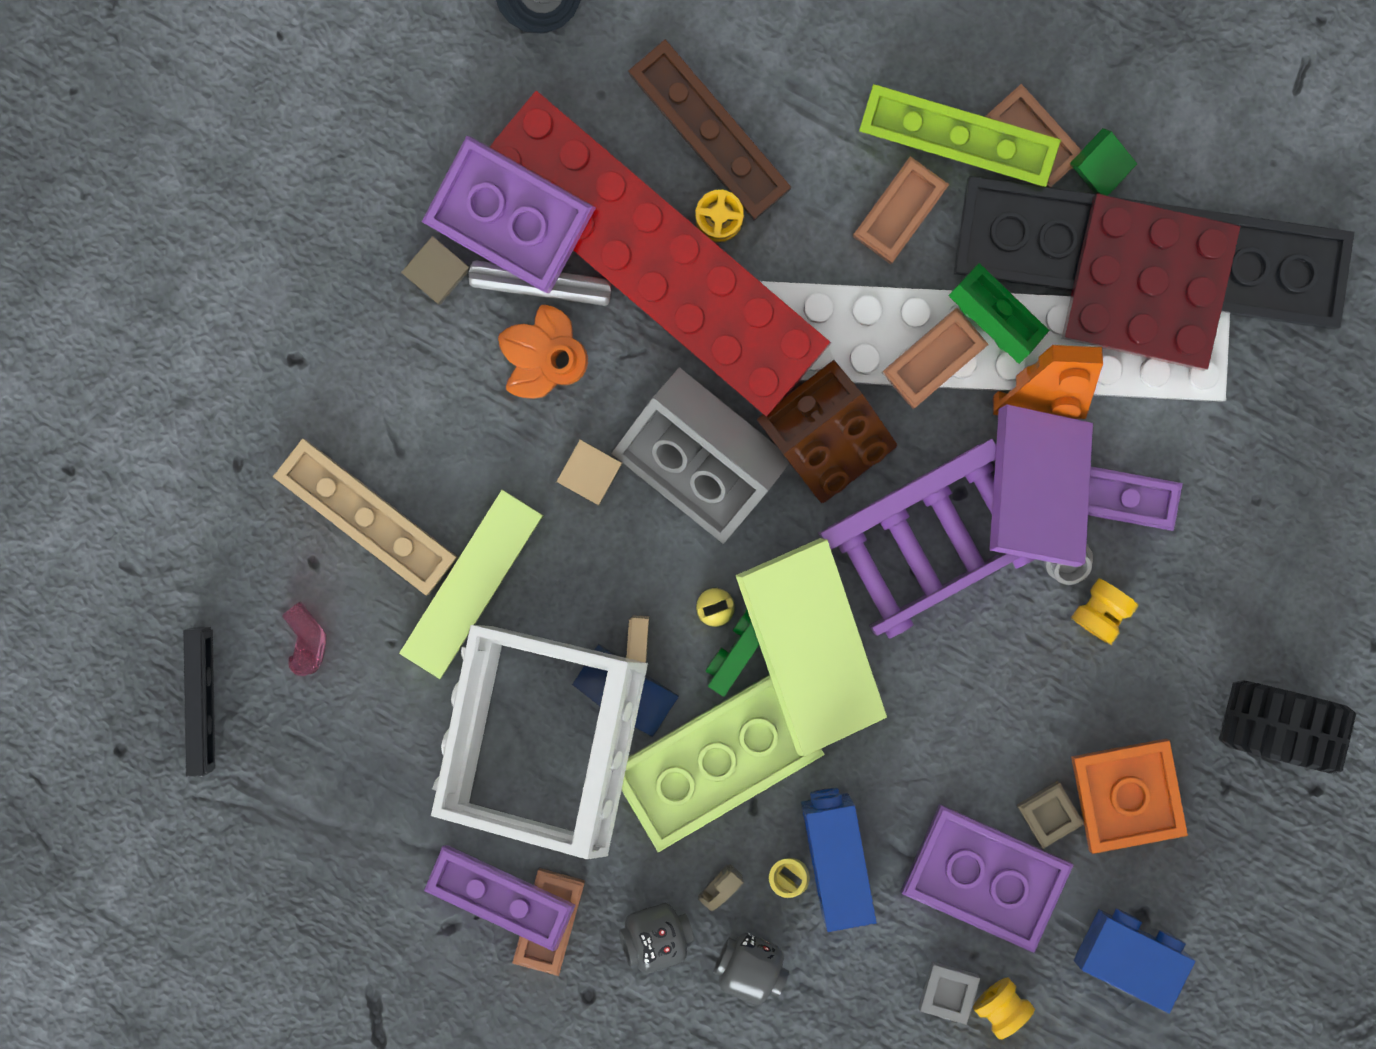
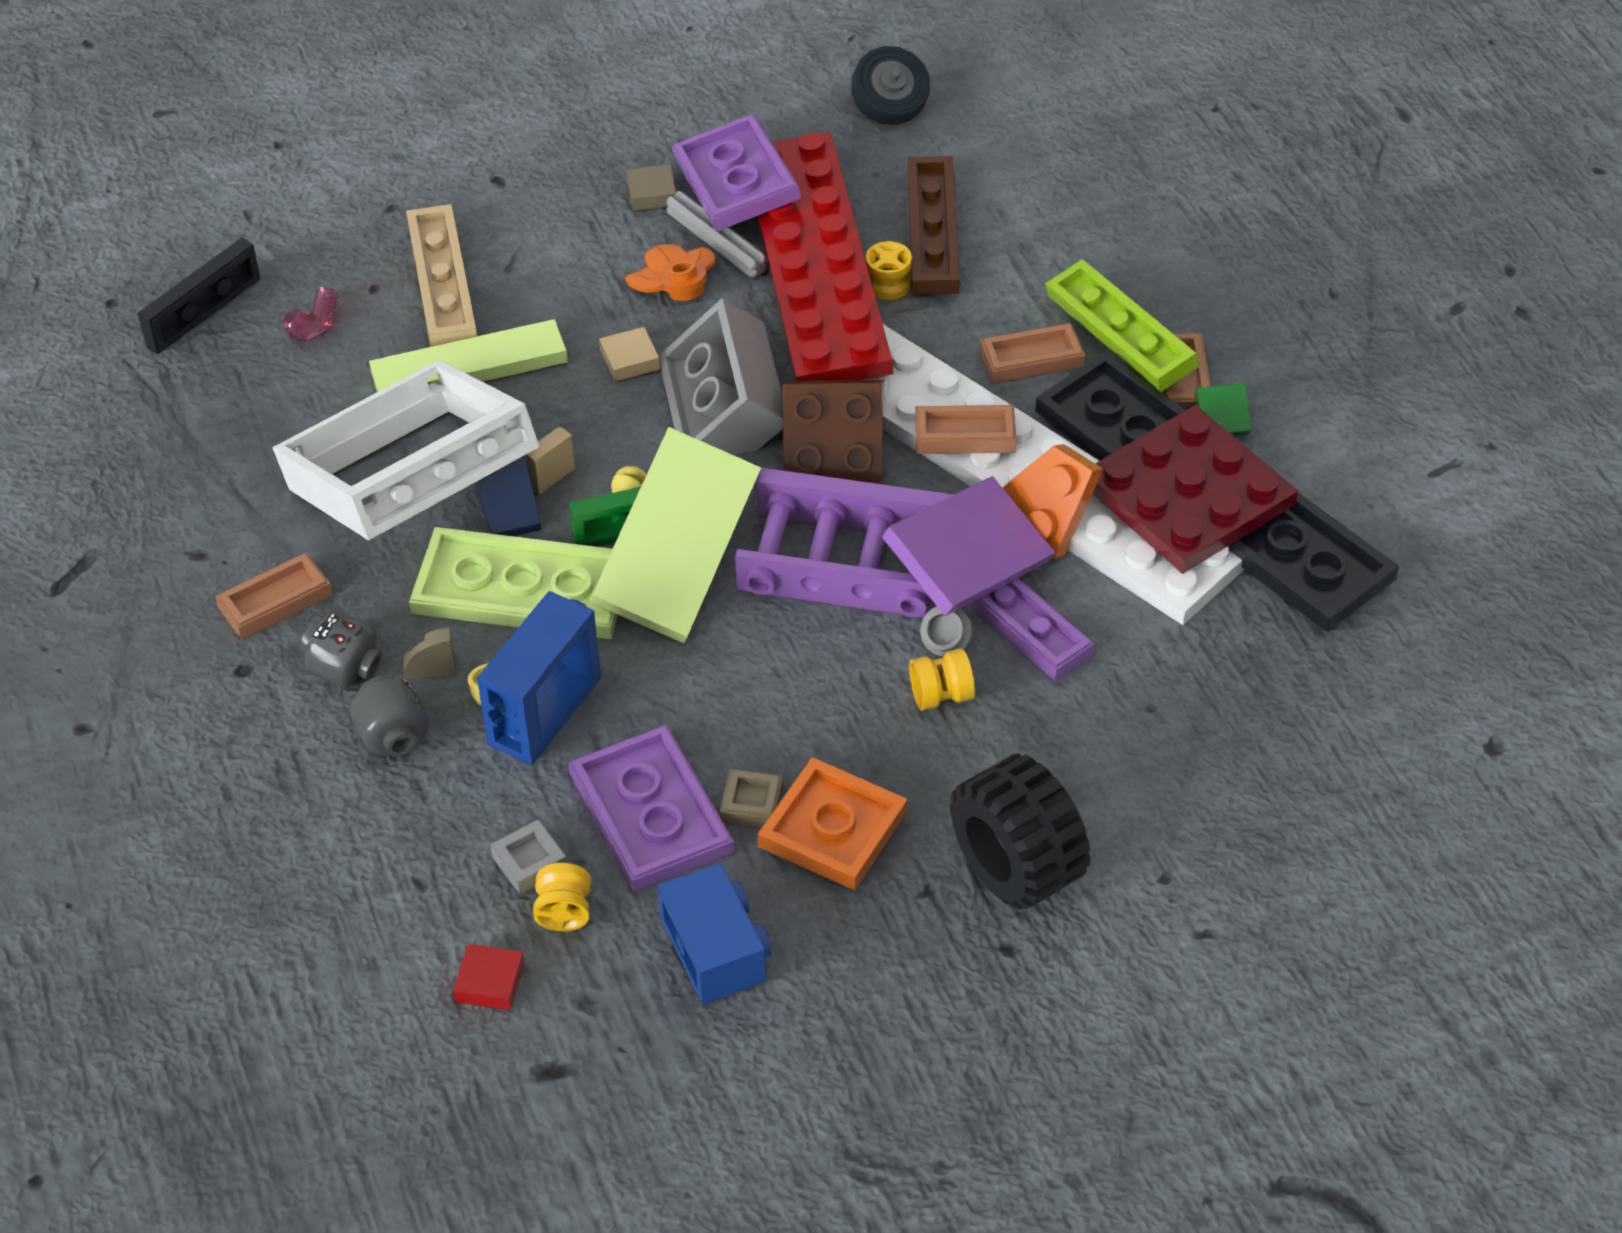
camera: 45 degrees right, 40 degrees down
medium lavender tile [424,845,576,951] -> none
green plate [948,263,1050,364] -> none

